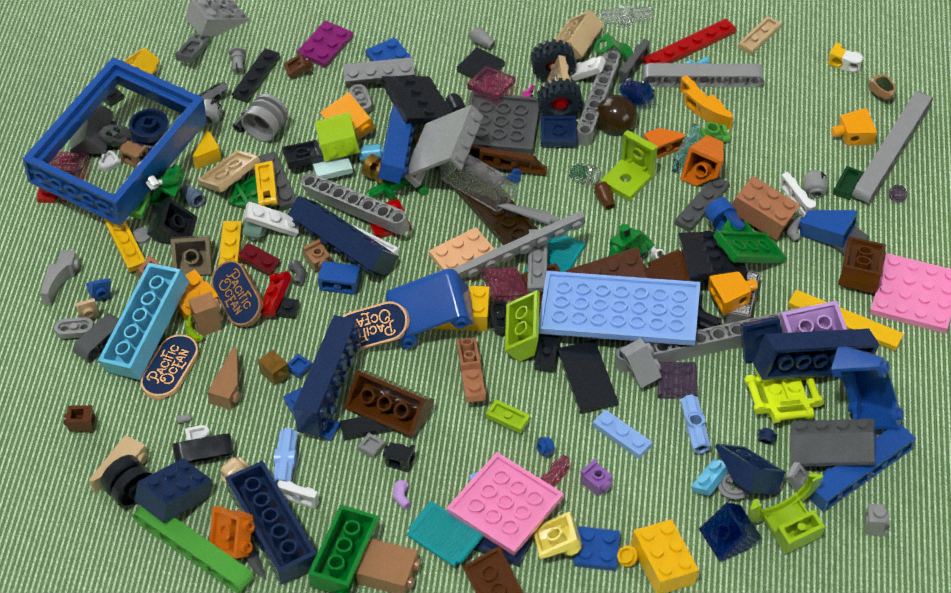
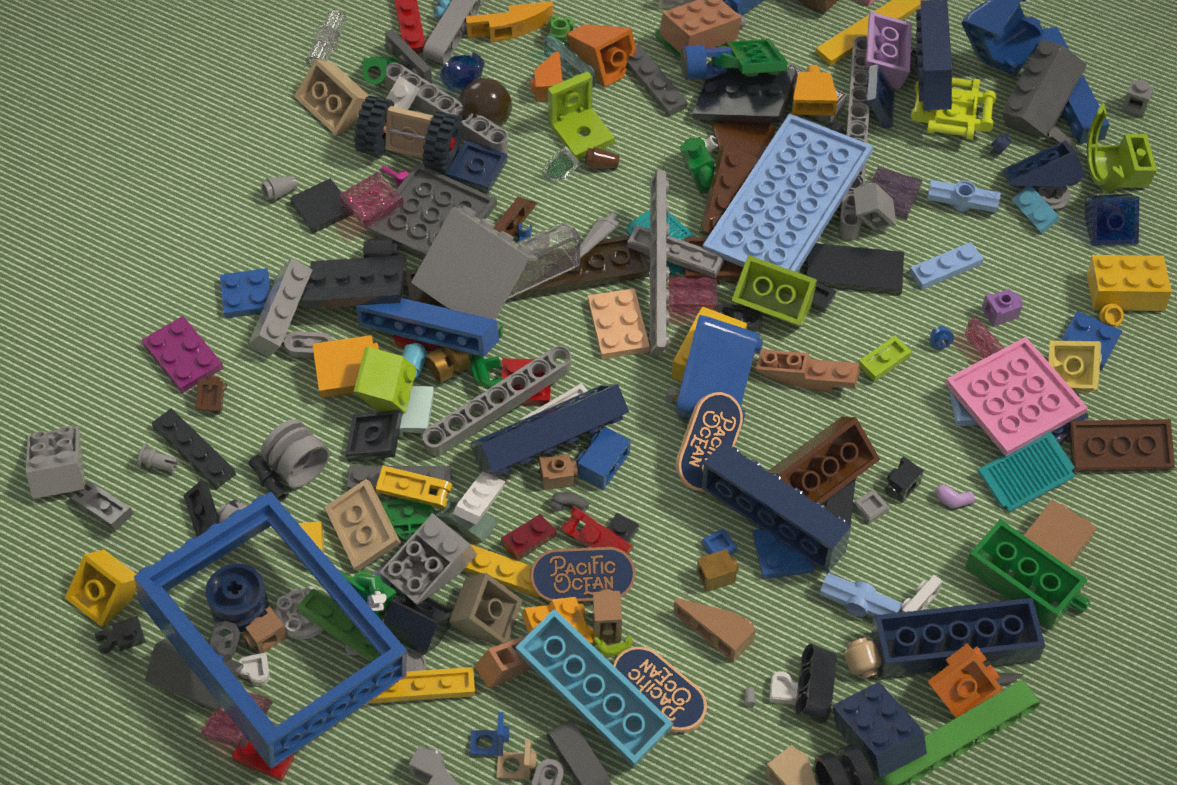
camera: 70 degrees left, 5 degrees up
none -> light grey slope [379,513,477,605]

